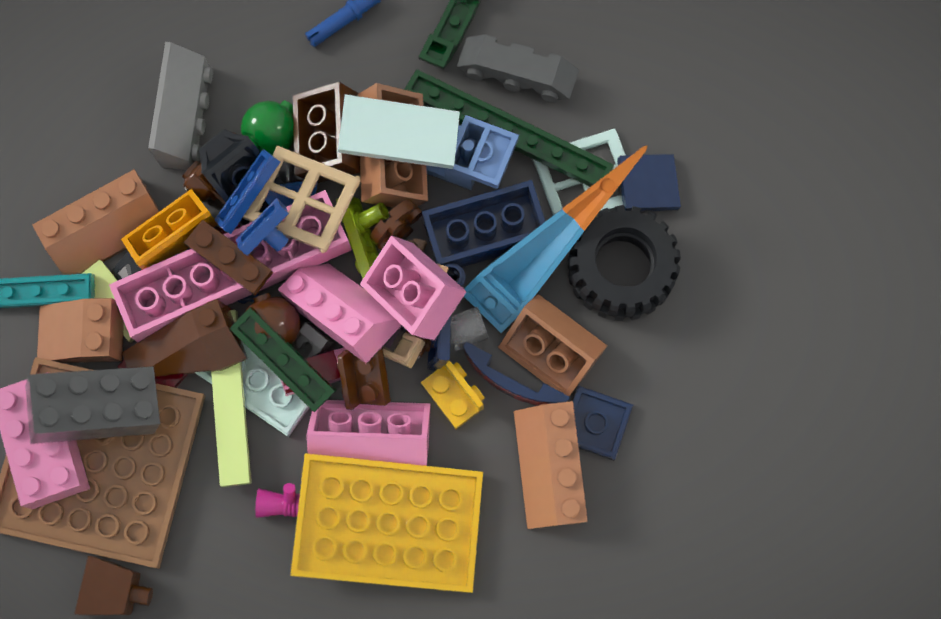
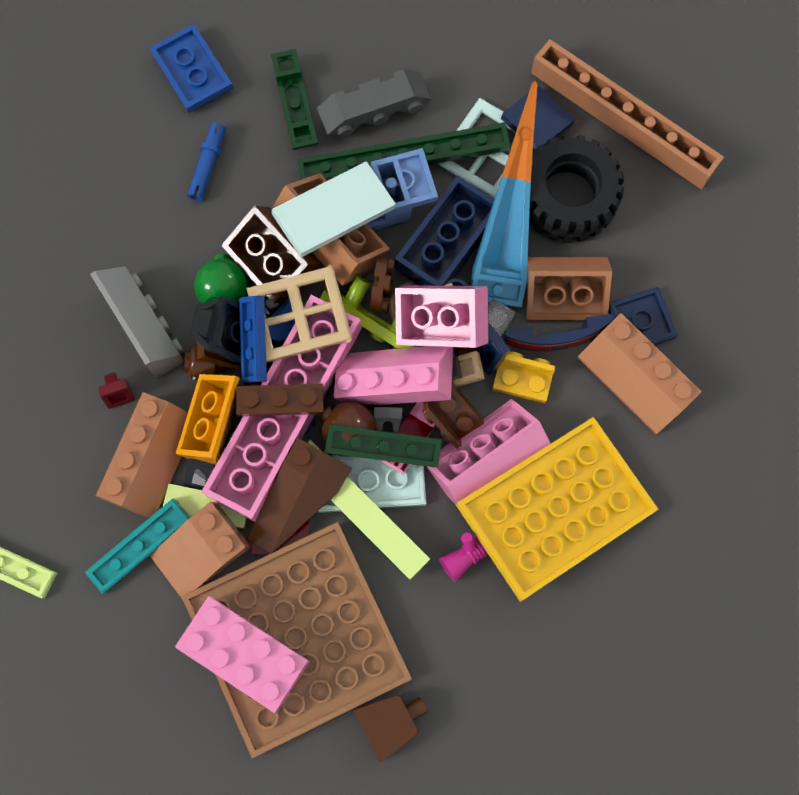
camera: 40 degrees left, 0 degrees up
dark grey brick [25,367,160,444] -> none
blue tile [236,198,289,256] -> none
none -> dark red tile [98,372,135,409]
none -> nougat brick [531,39,724,190]

